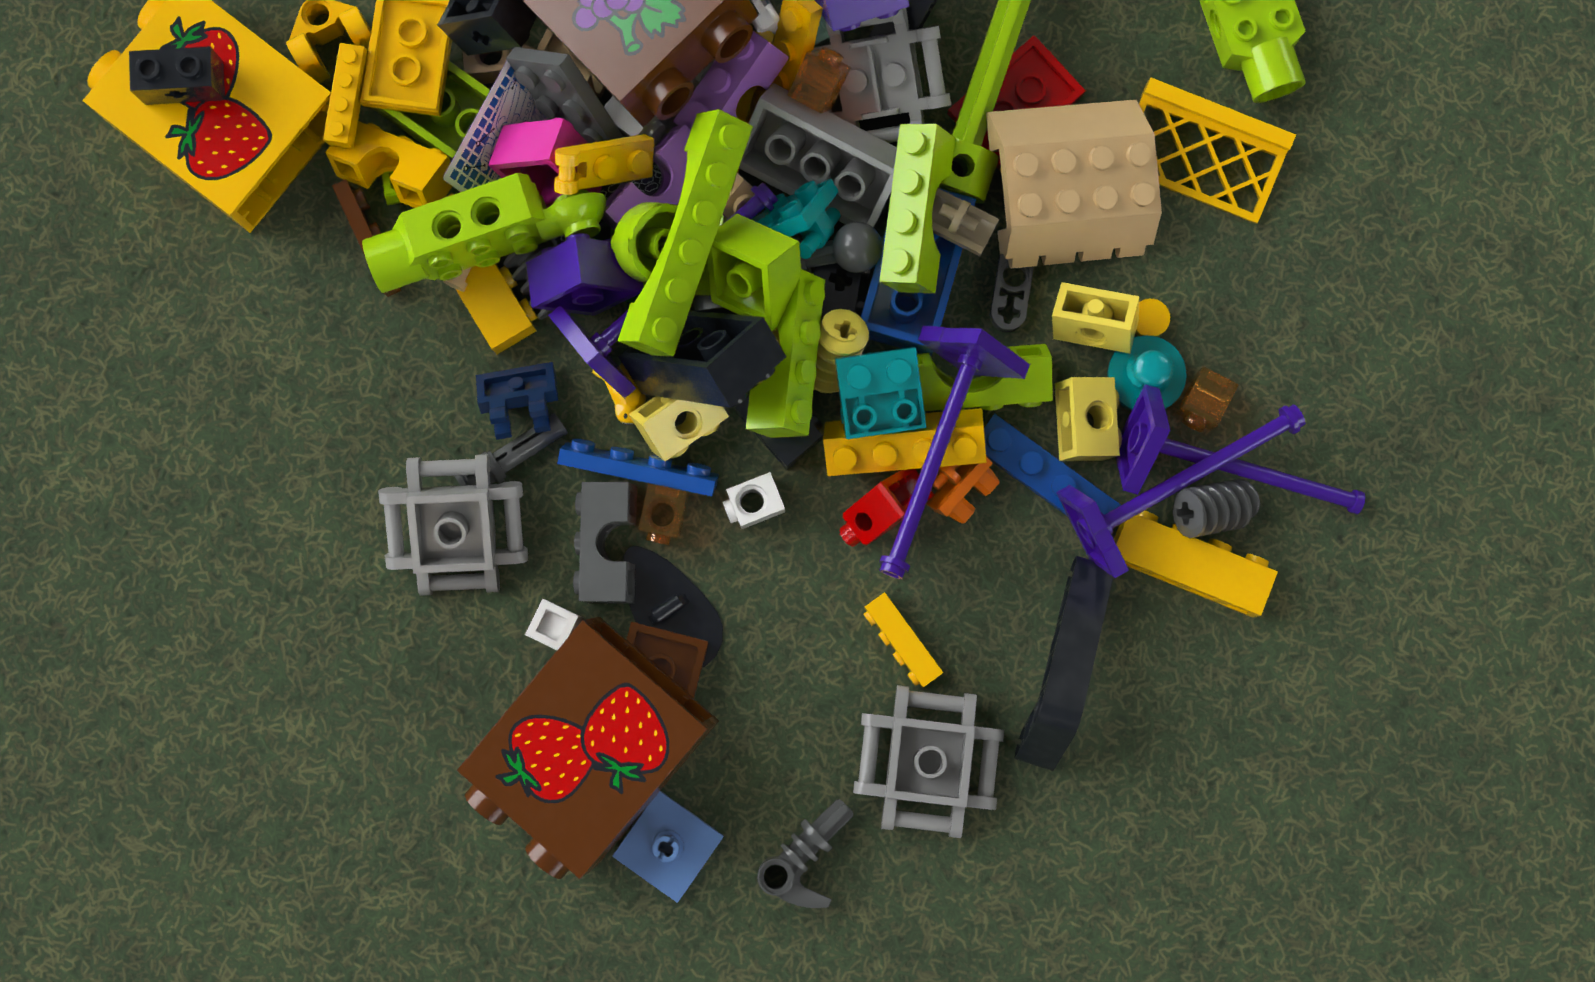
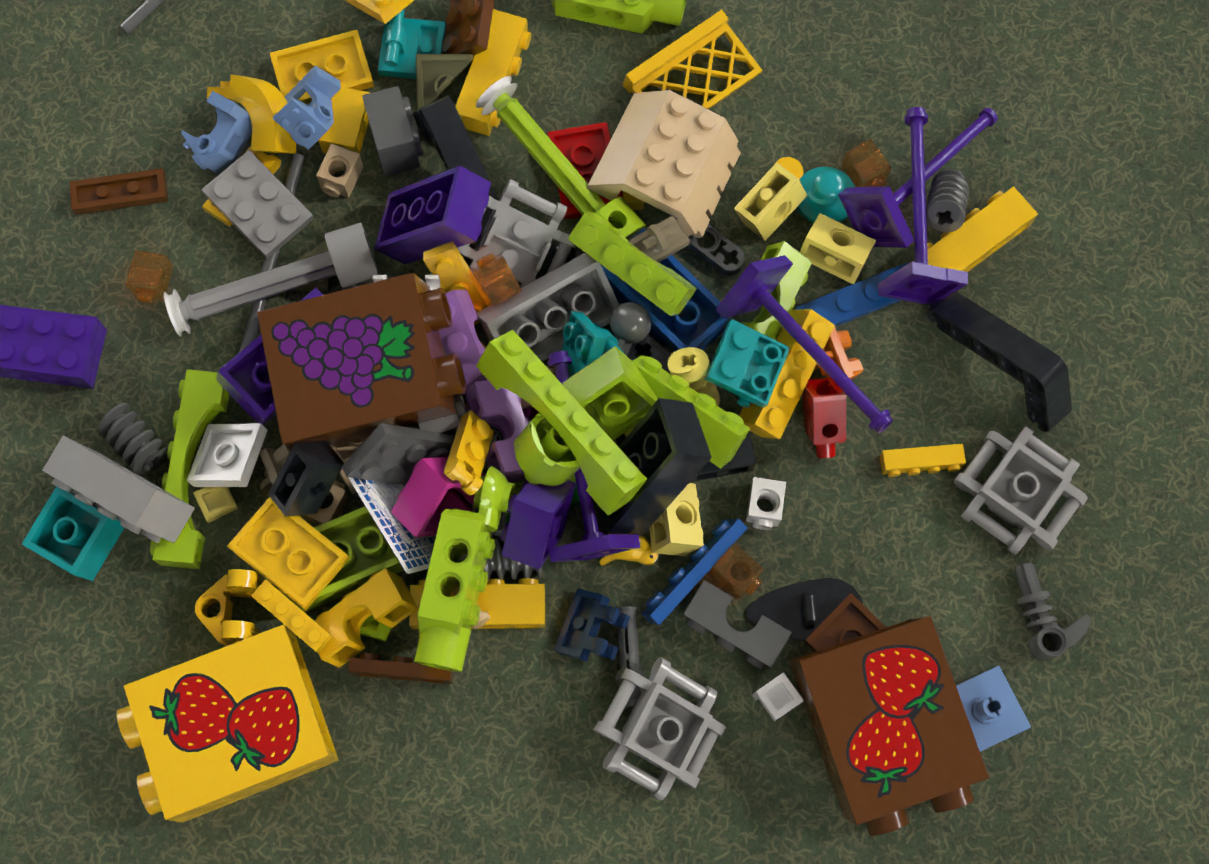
camera: 60 degrees left, 10 degrees down
black brick [129,47,225,105] -> none

